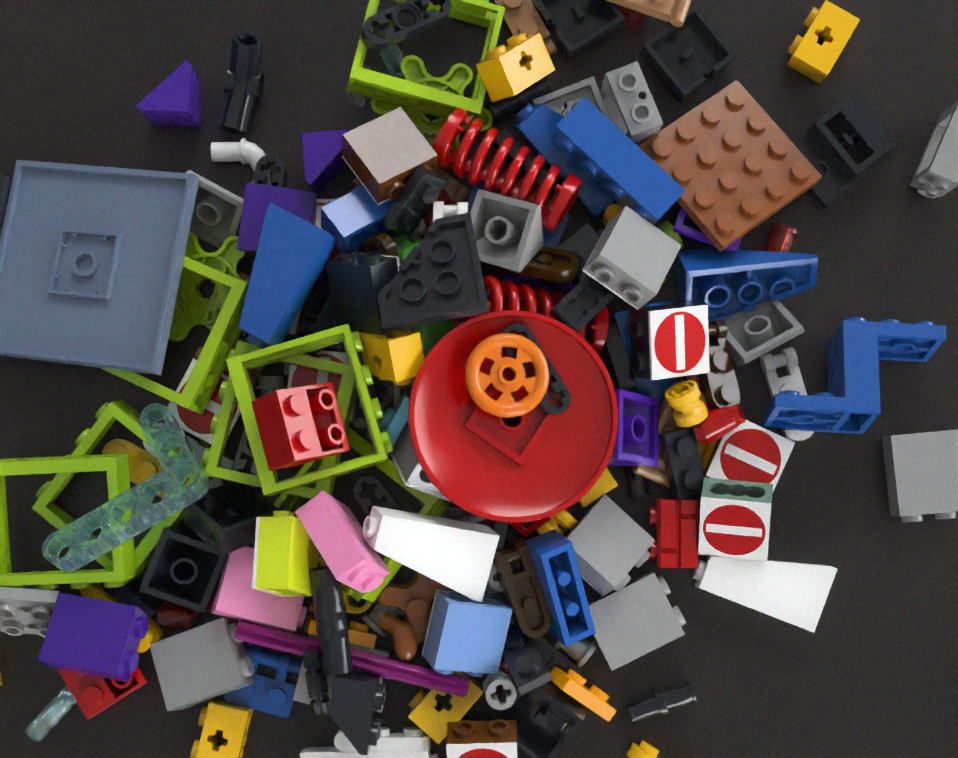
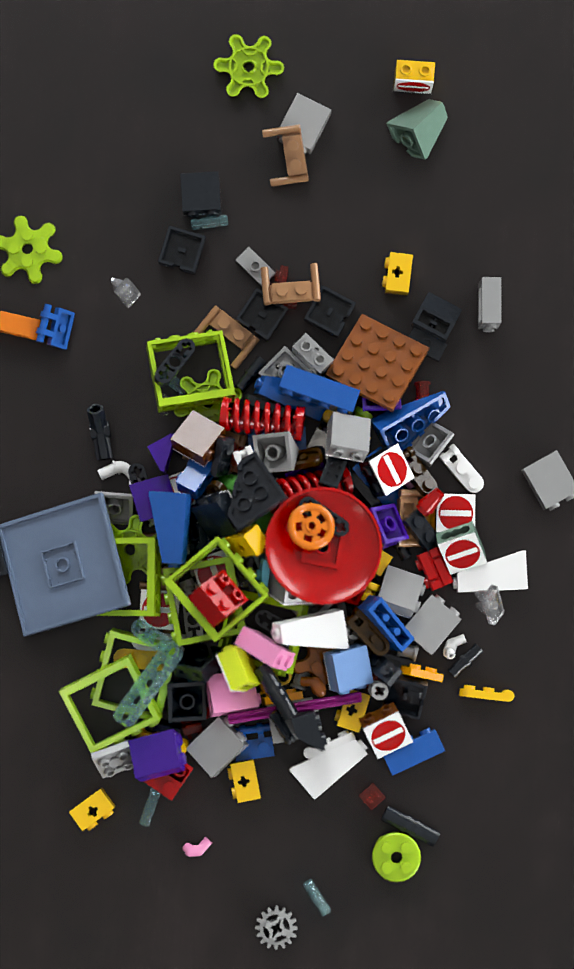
camera: 25 degrees left, 0 degrees up
dark purple slope [136,60,203,129] -> none
yellow brick [476,32,555,102] -> none
yellow wheel [664,380,708,427] -> none
blue bracket [762,317,946,434] -> none
none -> white arm [443,634,467,659]
none -> clear tile [475,584,505,625]

